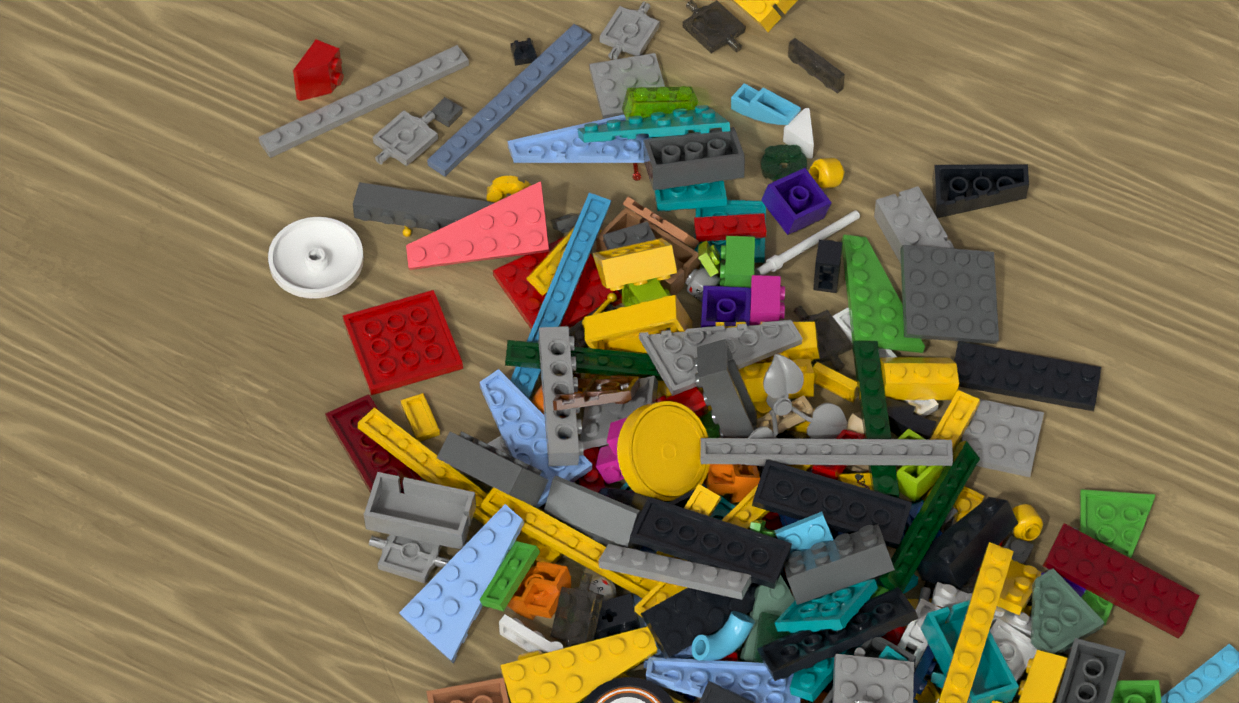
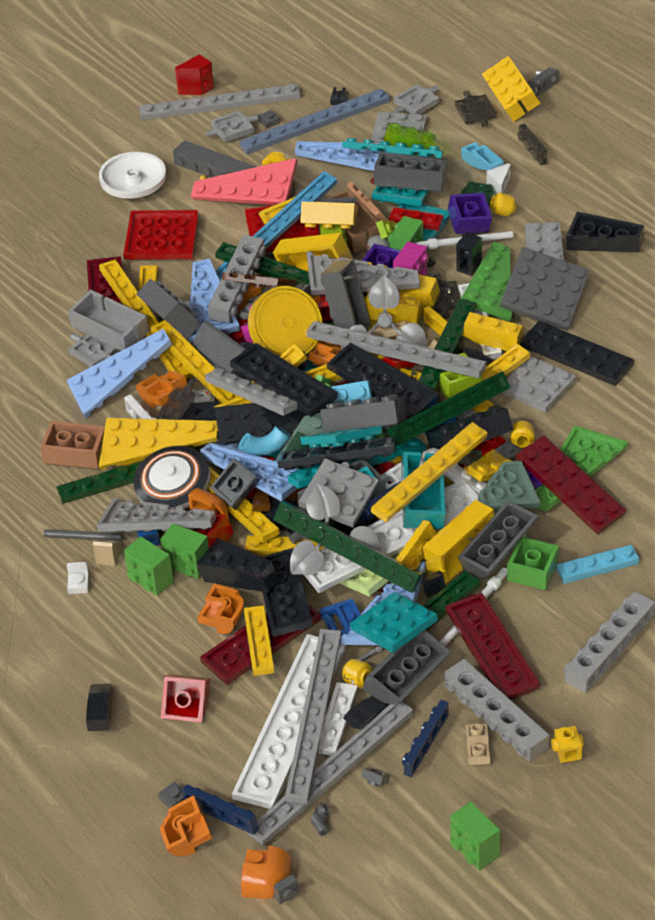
camera: 25 degrees right, 10 degrees down
bright green plate [479,541,540,611] -> none

